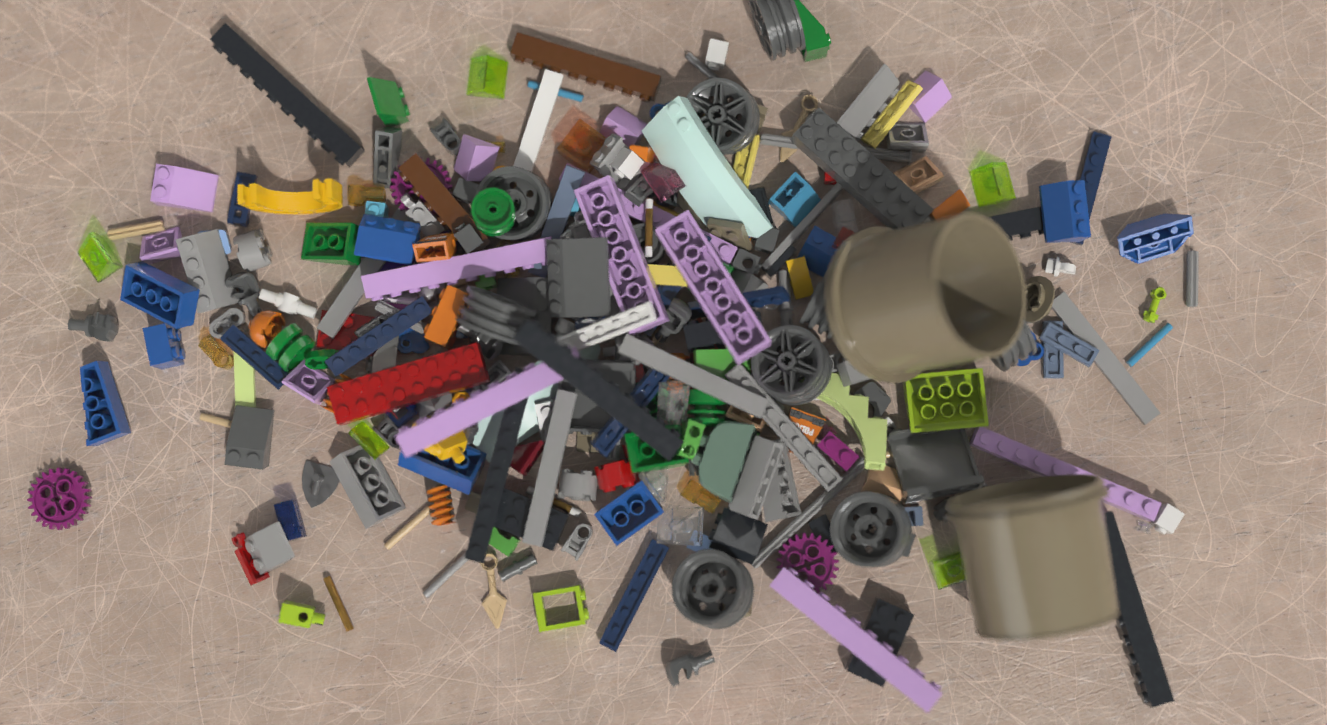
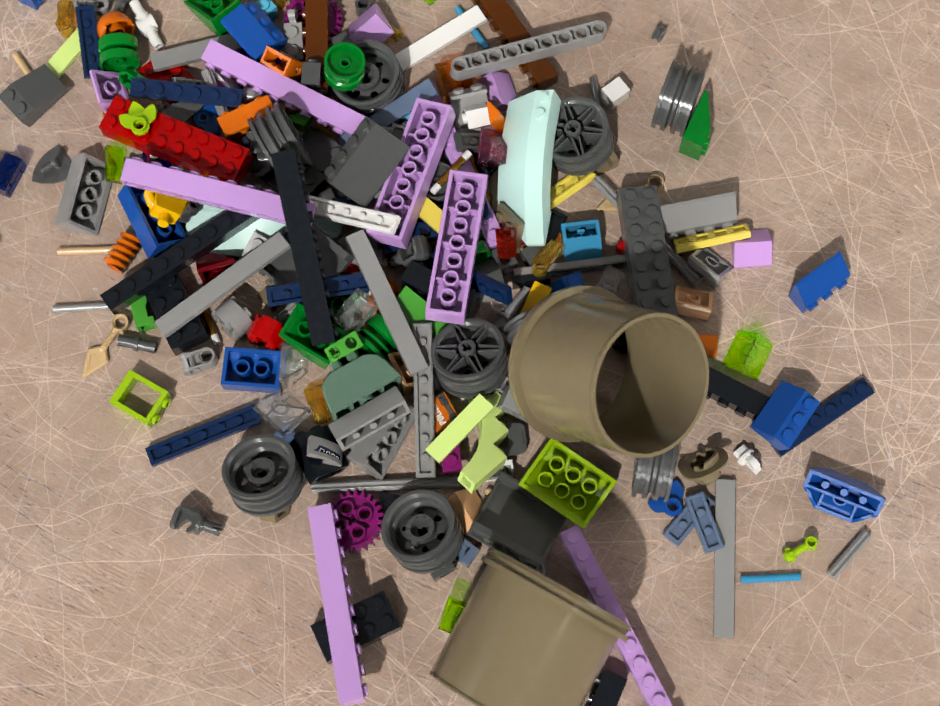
camera: 35 degrees right, 10 degrees down
none -> lime plate [119,101,157,136]
none -> light grey slope [307,435,343,467]
none -> yellowish green tile [425,393,494,464]
none -> light grey beam [450,20,607,81]
none -> clear red brick [495,228,517,259]
none -> clear yellow piece [531,240,564,277]
none -> blue slope [789,251,850,313]

